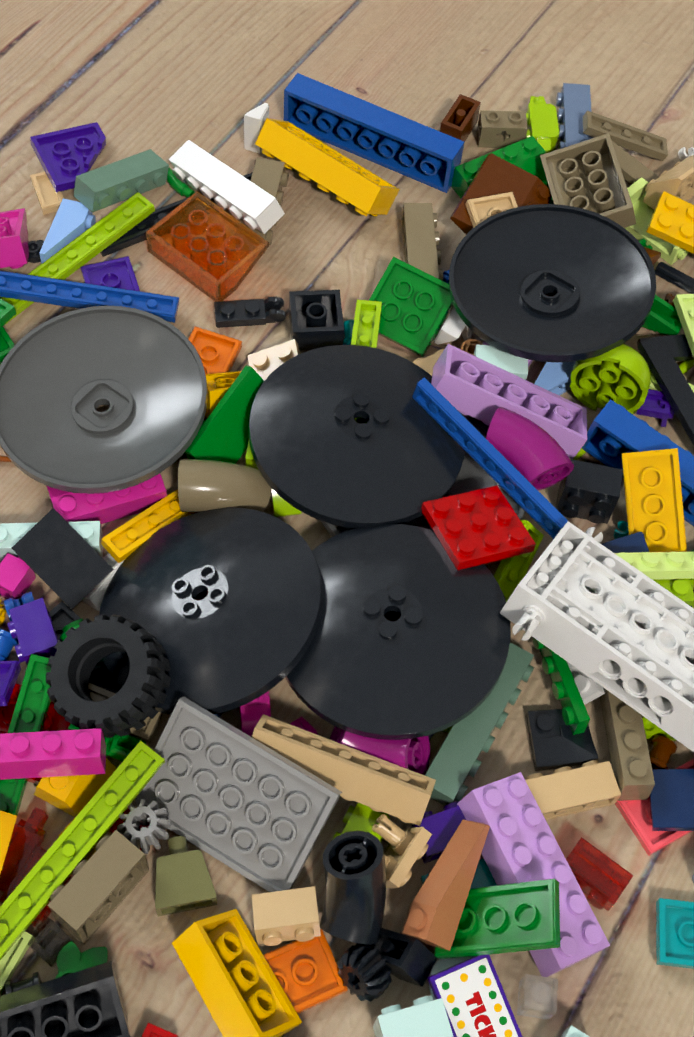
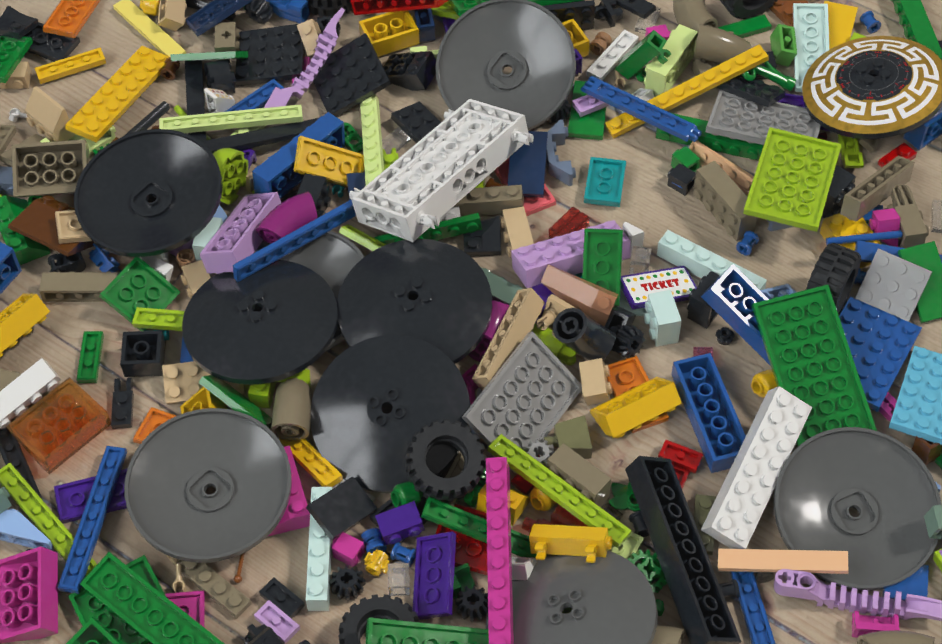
camera: 80 degrees left, 5 degrees down
red plate [421,485,536,570] -> none
none -> black piece [48,252,86,272]
none -> green tile [76,331,104,383]
none -> white slope [622,222,644,259]

